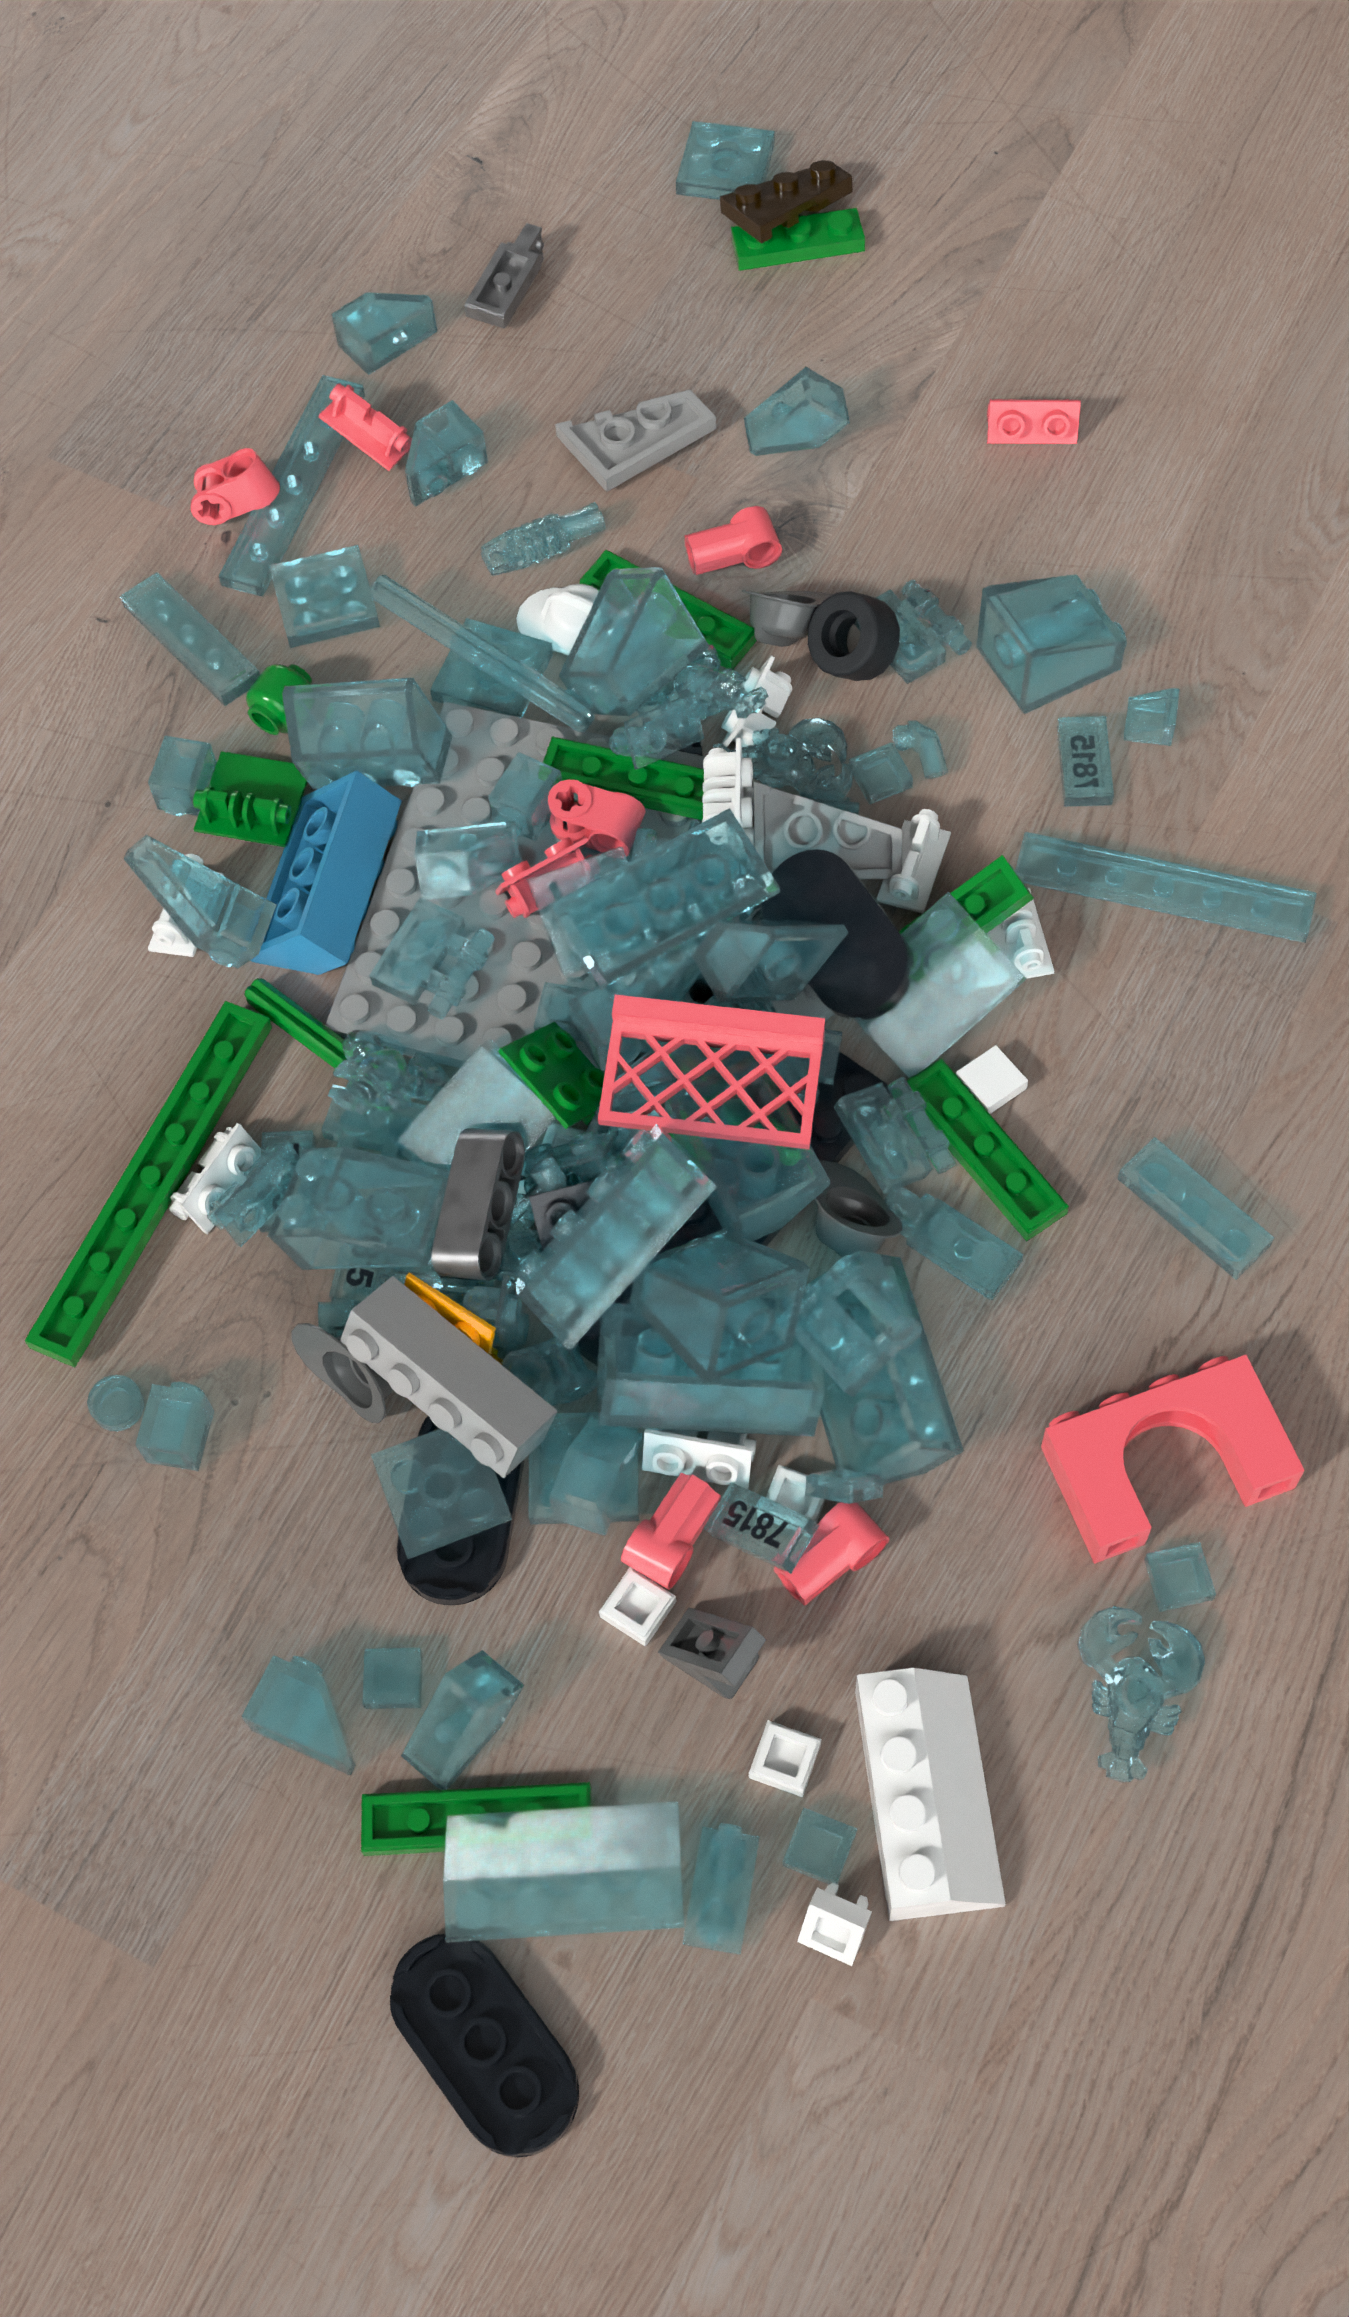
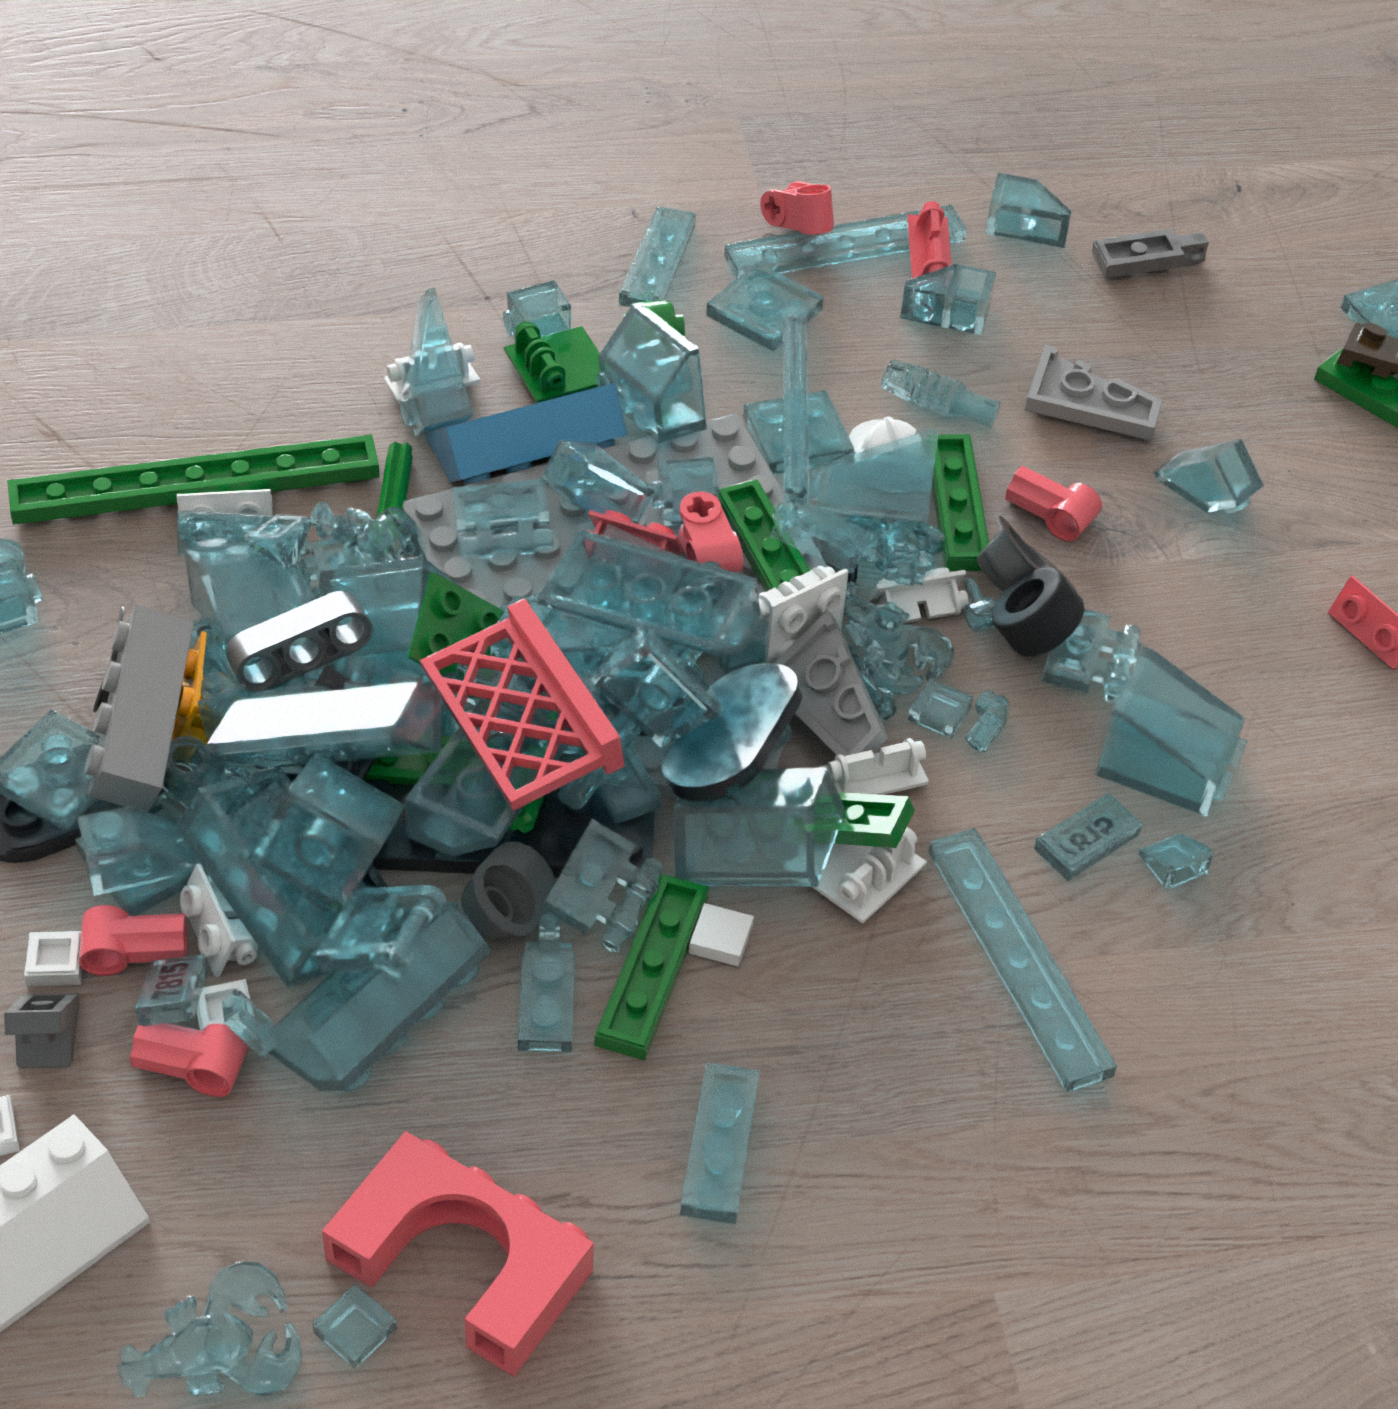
camera: 45 degrees right, 15 degrees down
none -> clear light blue slope [246,514,312,569]
none -> clear light blue hand [964,577,995,631]

